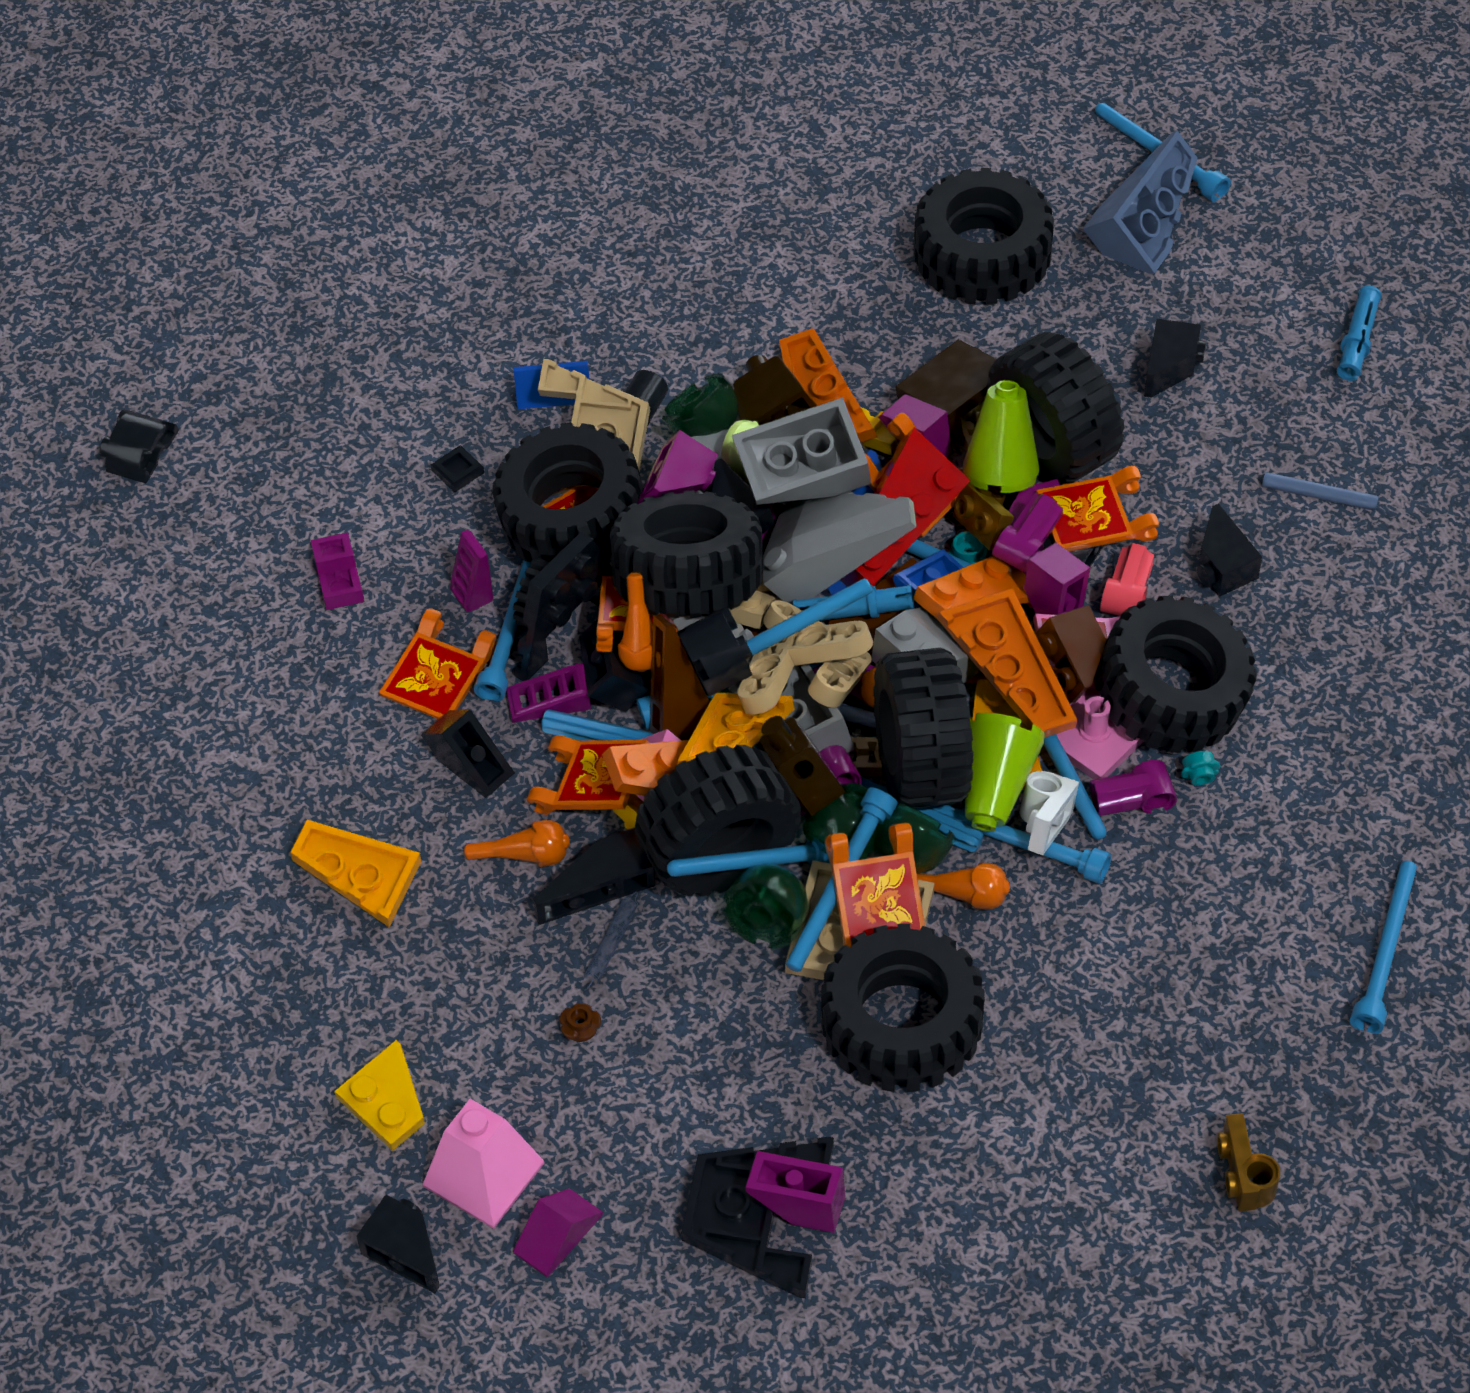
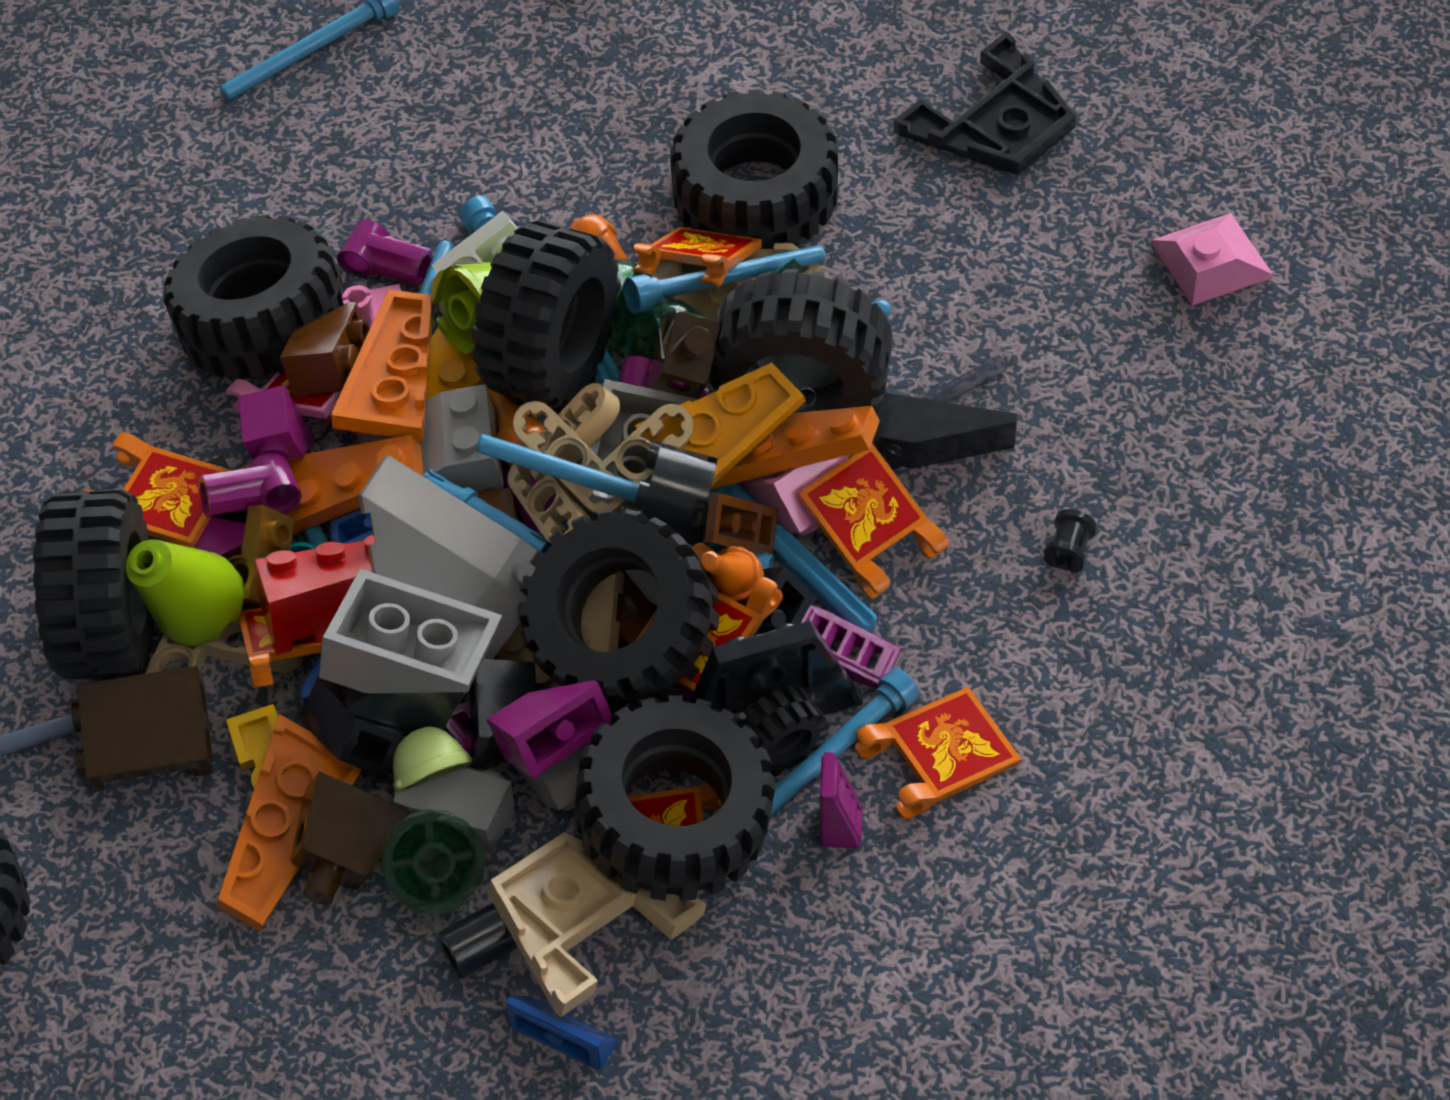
camera: 145 degrees left, 0 degrees up
light orange wing [290,820,421,928] -> none
magenta slope [310,532,365,610] -> none
yellow wing [334,1040,425,1151] -> none
black slope [356,1194,440,1294] -> none
black slope [421,709,515,798] -> none
black tile [431,445,484,493] -> none
orange piece [464,820,570,867] -> none
magenta slope [513,1188,603,1278] -> none
reddish brown plate [559,1003,601,1042] -> none
magenta slope [746,1151,846,1233] -> none
magenta slope [878,394,952,458] -> none
coral piece [1100,543,1154,616] -> none
black slope [1197,504,1262,597] -> none
none -> black bush [1043,509,1097,573]

